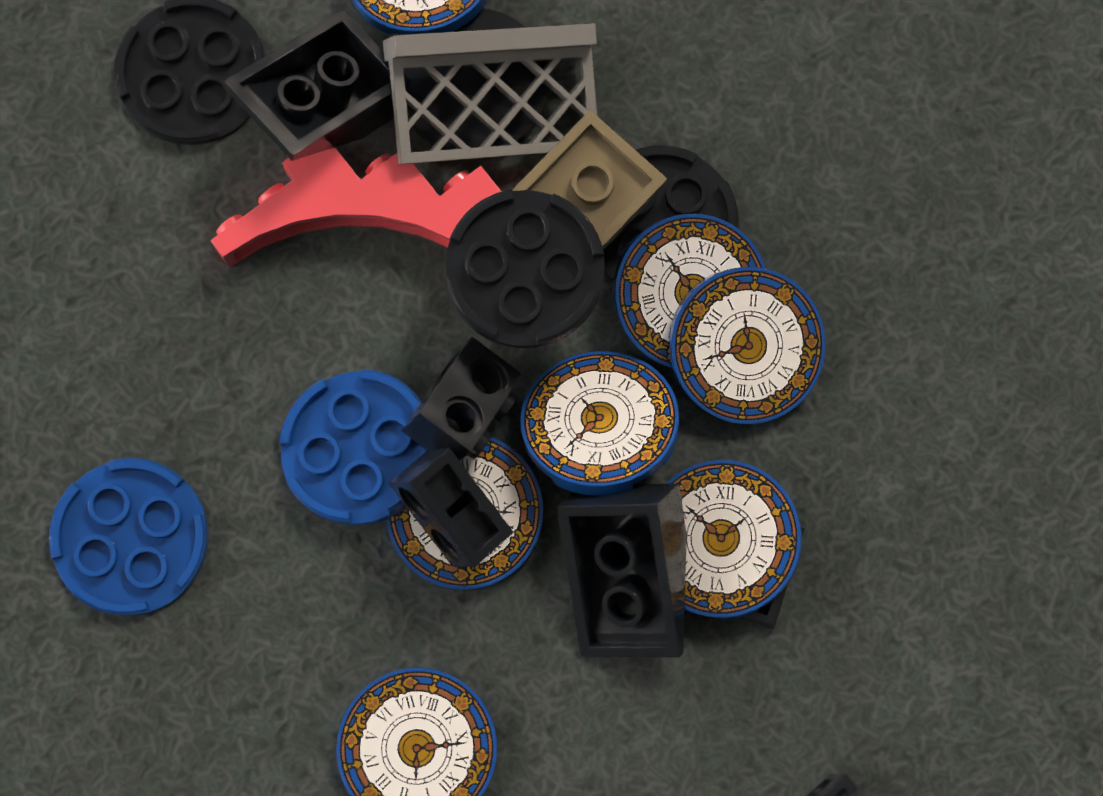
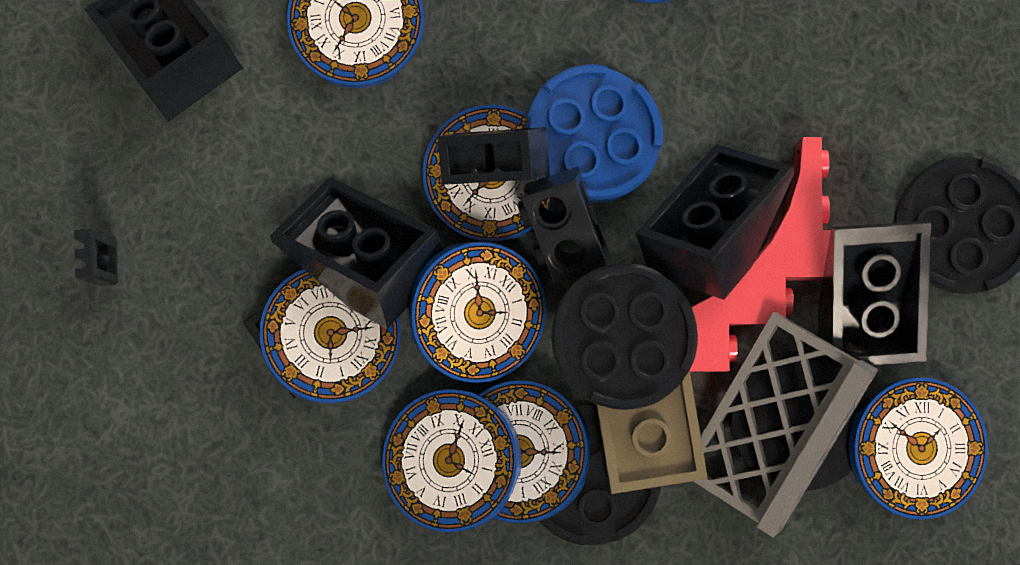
camera: 125 degrees right, 5 degrees up
none -> black slope [636,144,795,300]

